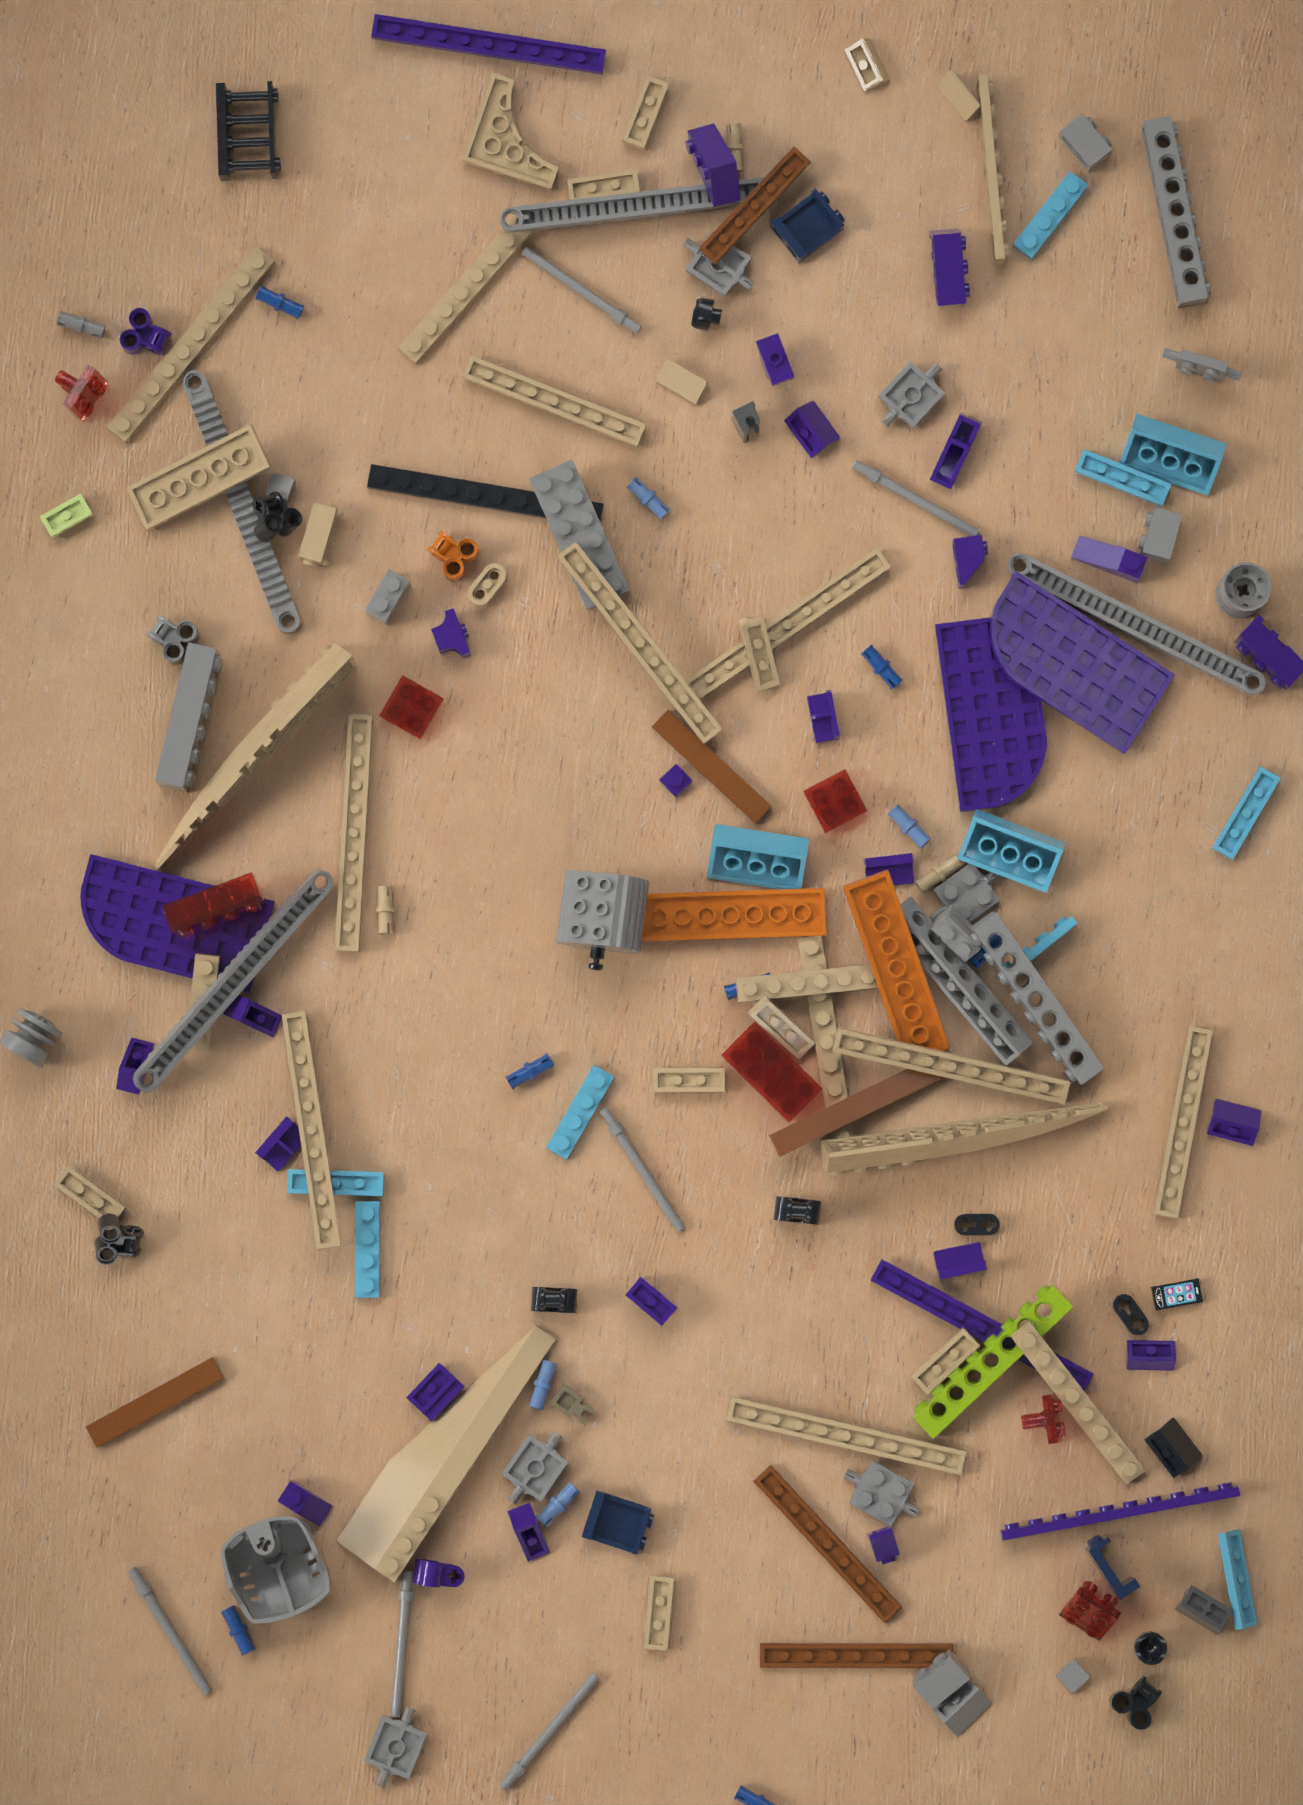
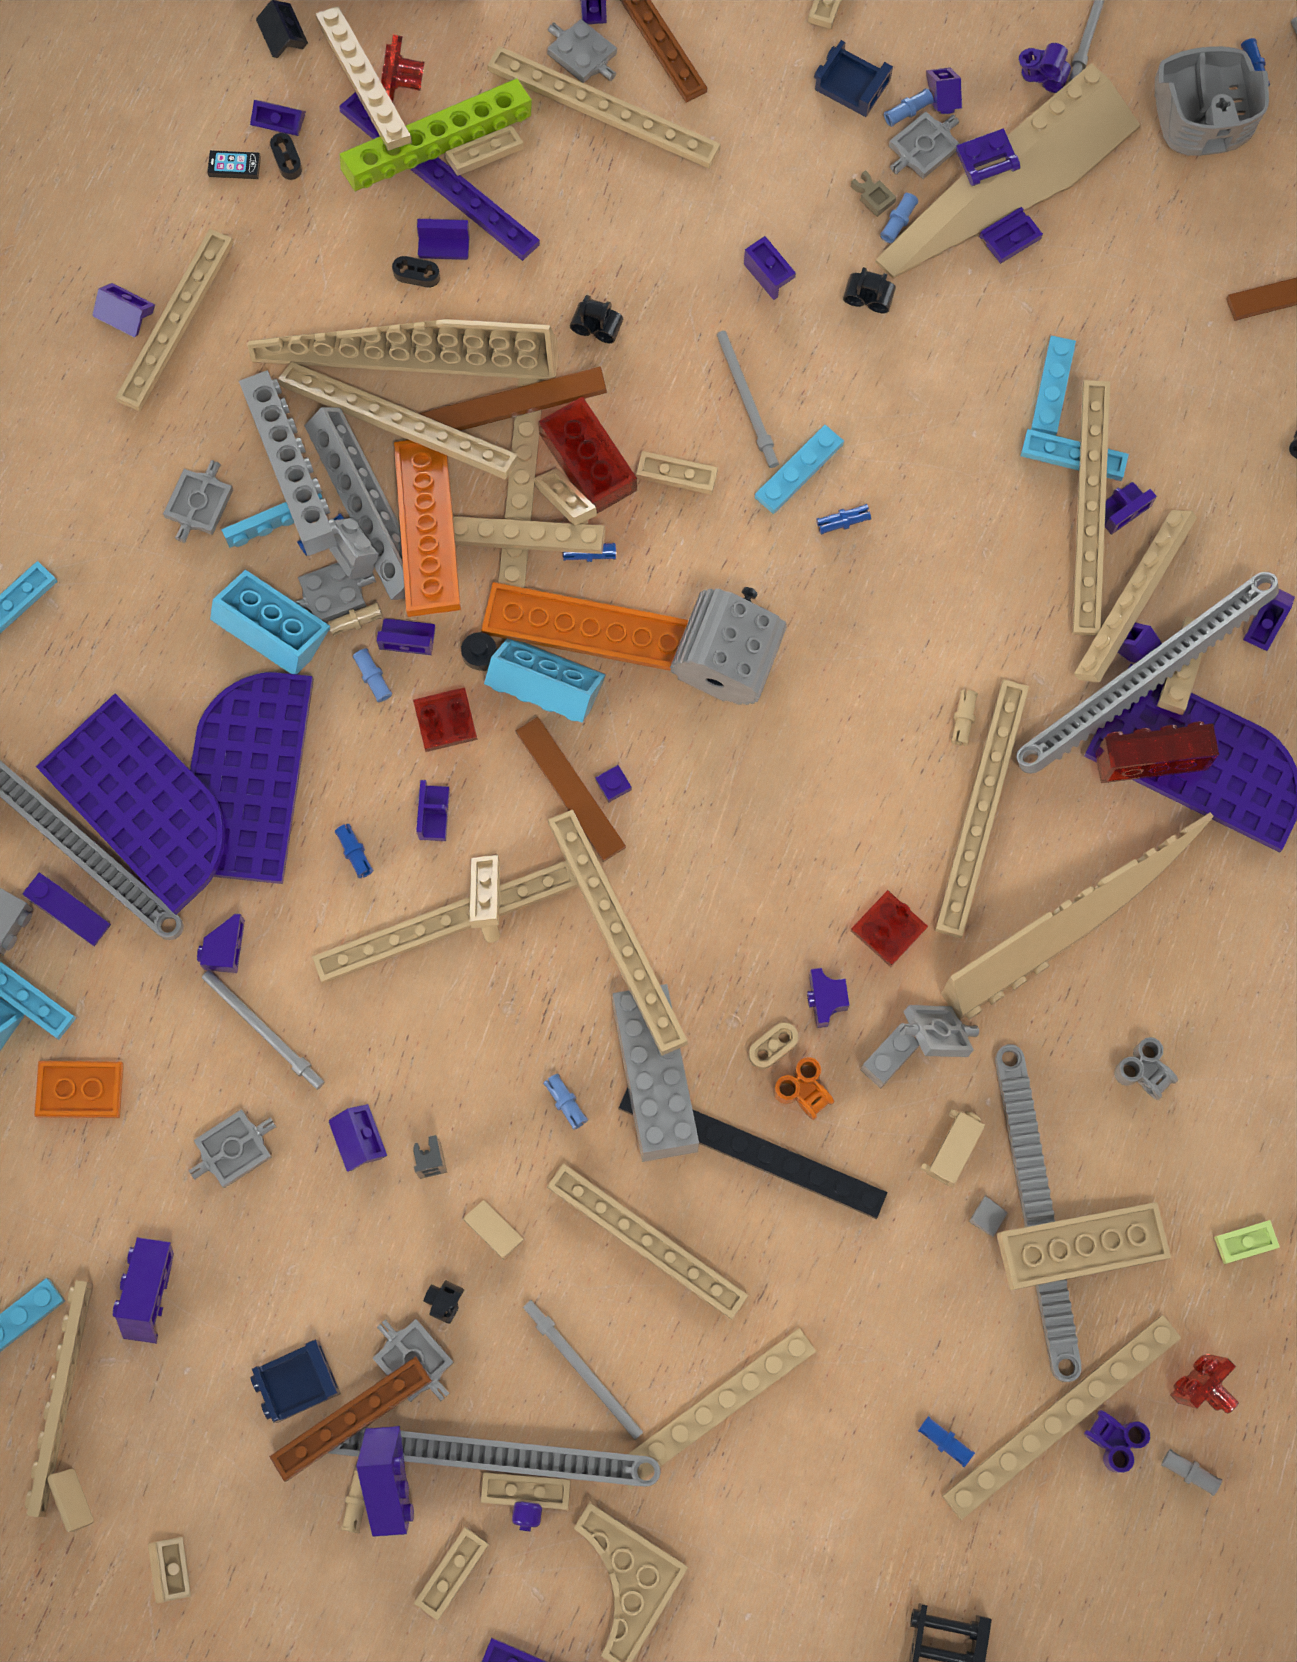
camera: 170 degrees left, 10 degrees down
light grey brick [155,642,223,793] -> none
black piece [252,491,302,542] -> none
dark purple slope [278,1480,333,1526] -> none
dark purple brick [756,333,795,387] -> none
dark purple slope [930,412,982,489] -> none
none -> orange tile [34,1061,124,1118]
none -> light grey plate [163,460,233,543]
none -> black piece [461,632,497,671]
none -> dark purple piece [512,1501,542,1532]
none -> light grey plate [899,1005,979,1057]
none -> dark purple plate [956,128,1021,186]
none -> tan plate [1074,510,1197,682]

